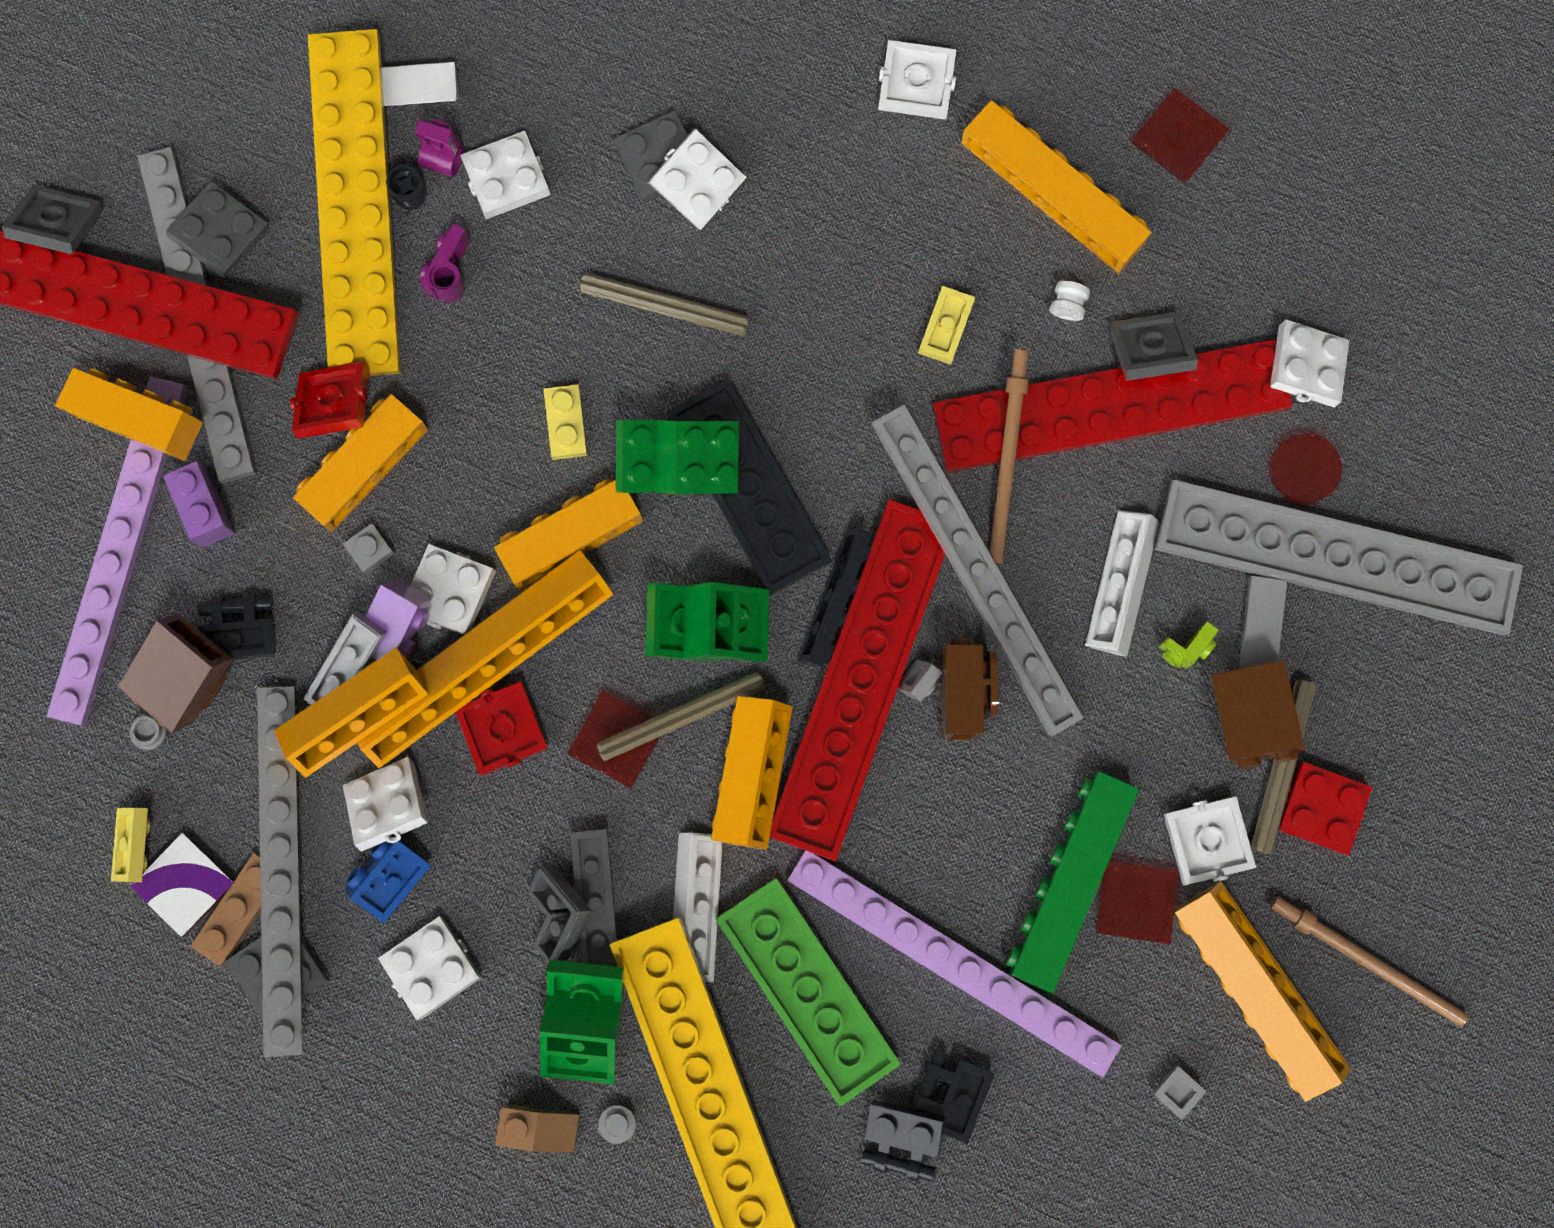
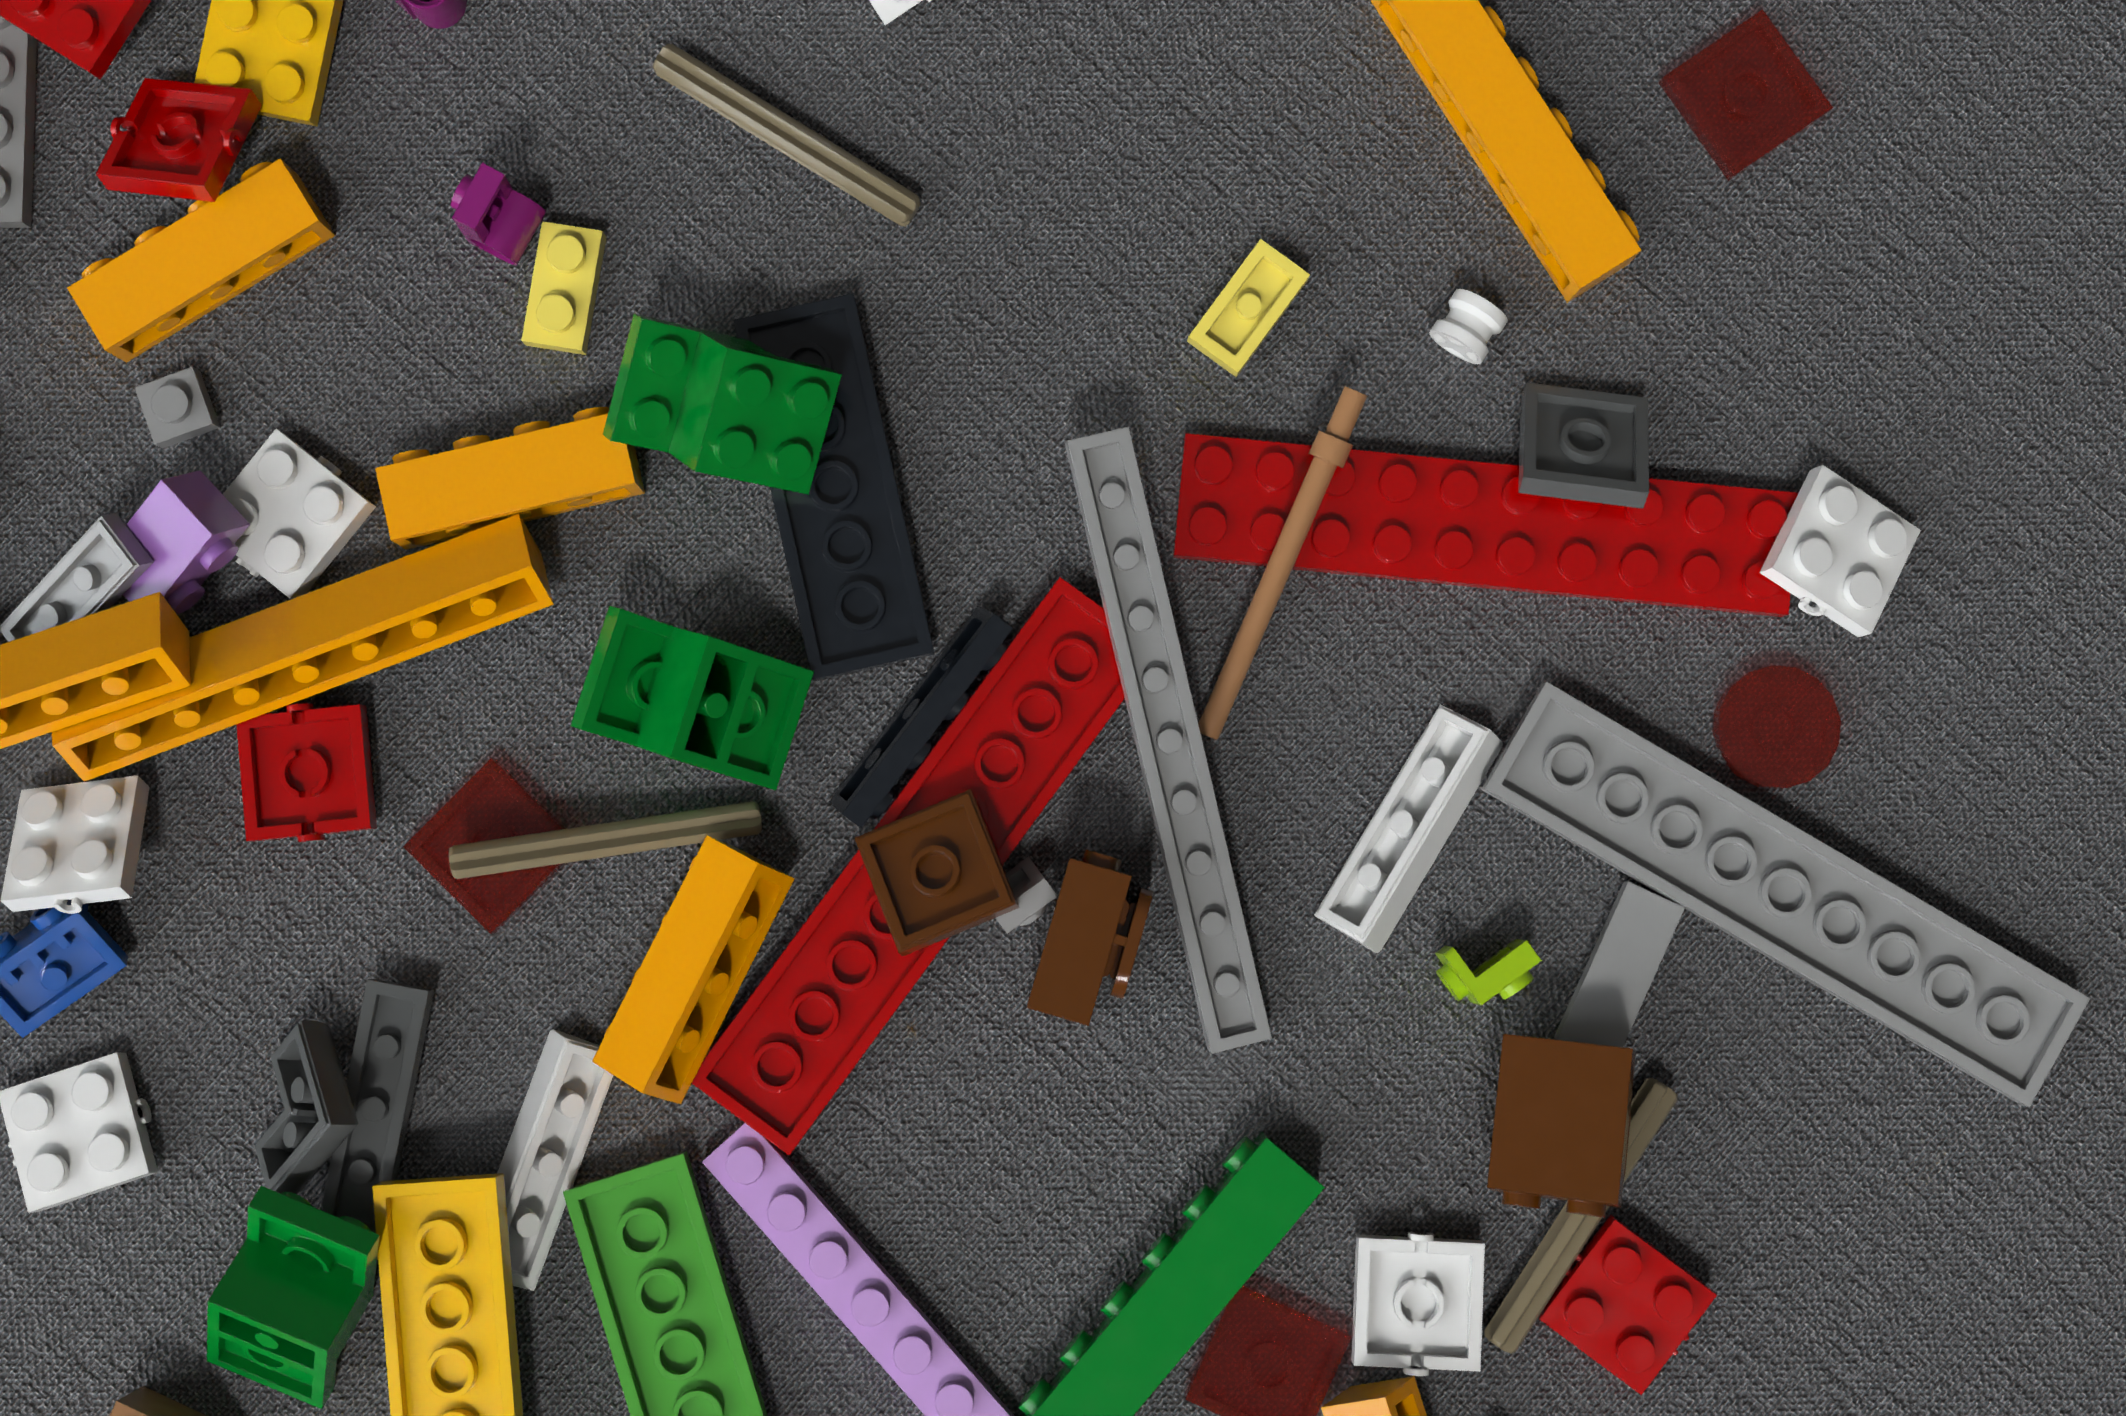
camera: 15 degrees right, 5 degrees up
none -> magenta plate [451,163,546,266]
none -> reddish brown tile [855,789,1019,956]

